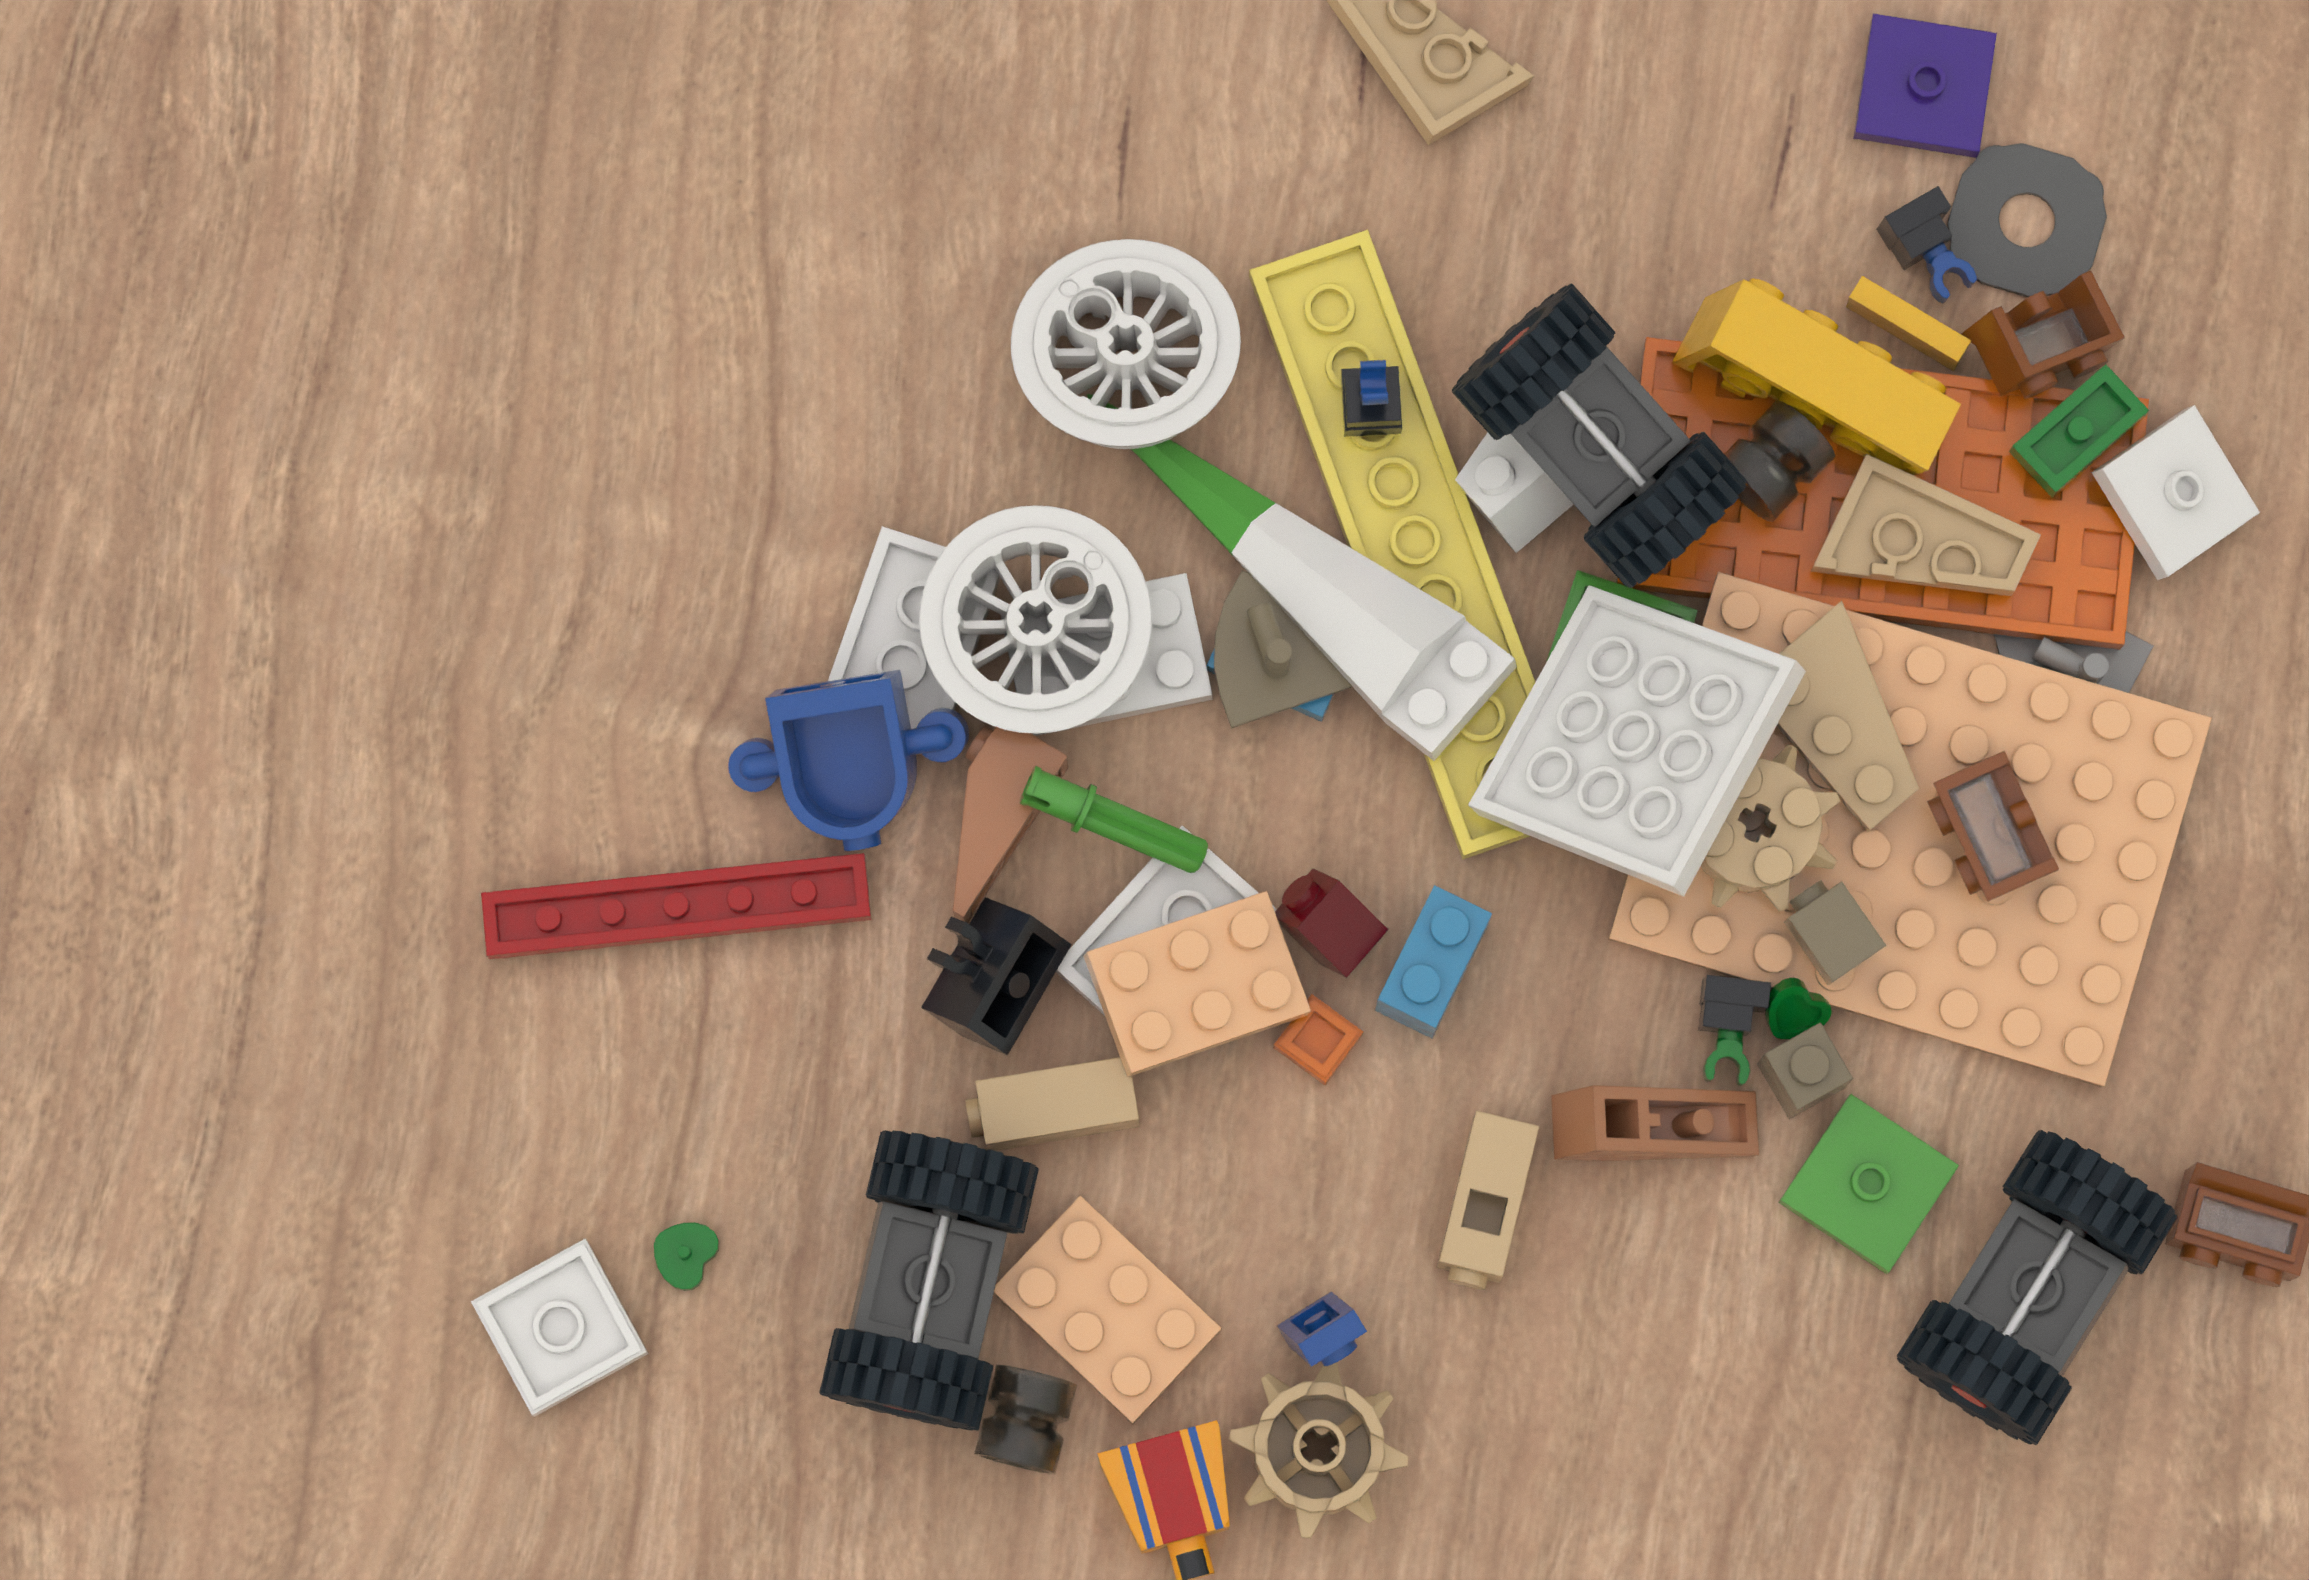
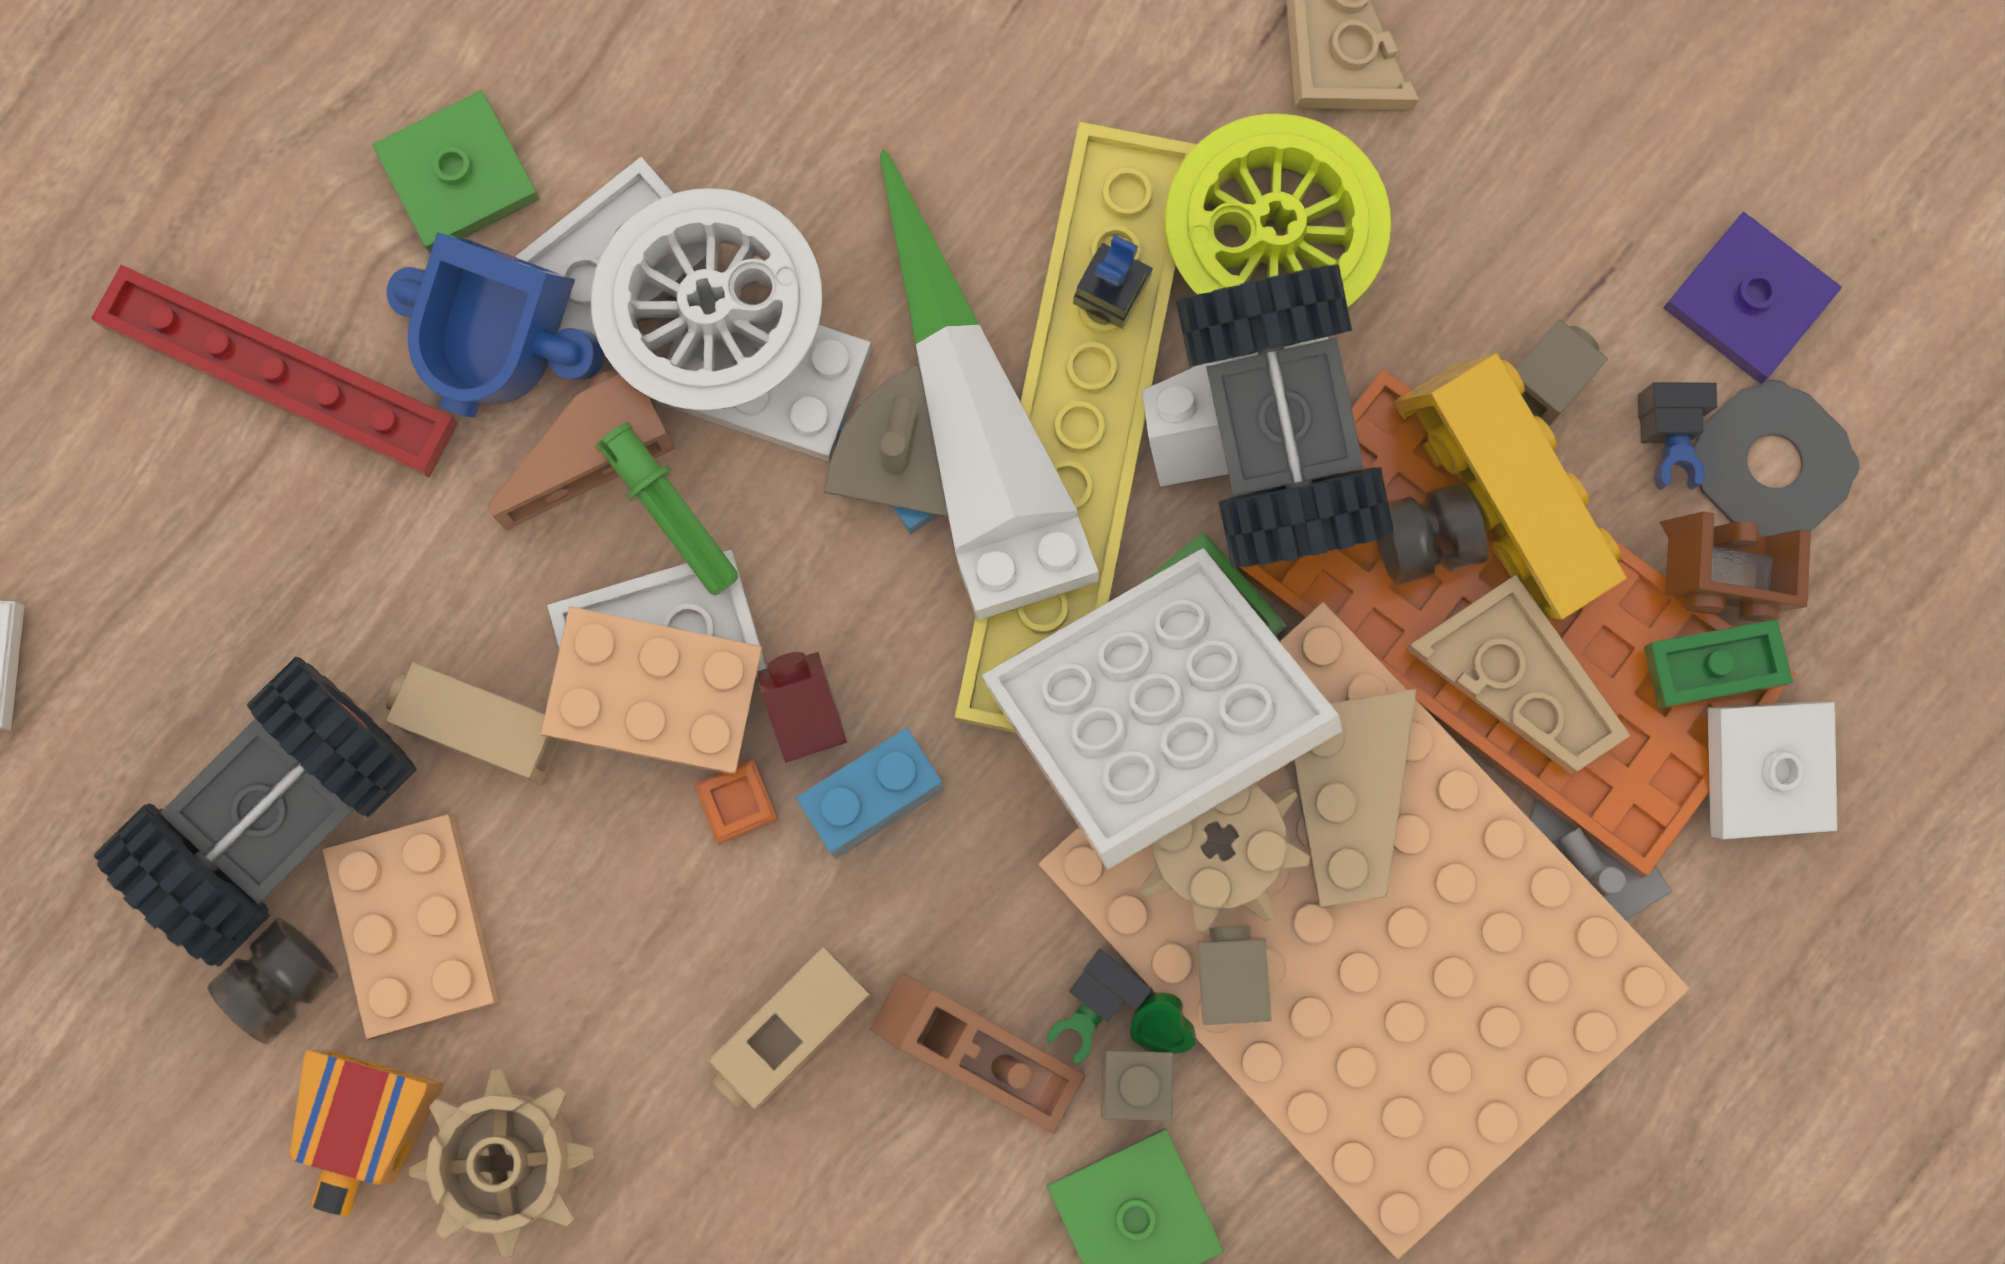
camera: 30 degrees right, 0 degrees up
green piece [654,1222,719,1291] -> none
black brick [921,897,1072,1056] -> none
white piece [1011,239,1241,449] -> none
blue plate [1277,1292,1367,1367] -> none
yellow tile [1846,276,1971,371] -> none
window [1927,751,2059,902] -> none
none -> bright green plate [372,90,540,254]
none -> neon yellow piece [1165,114,1391,307]
none -> dark tan brick [1515,319,1608,426]

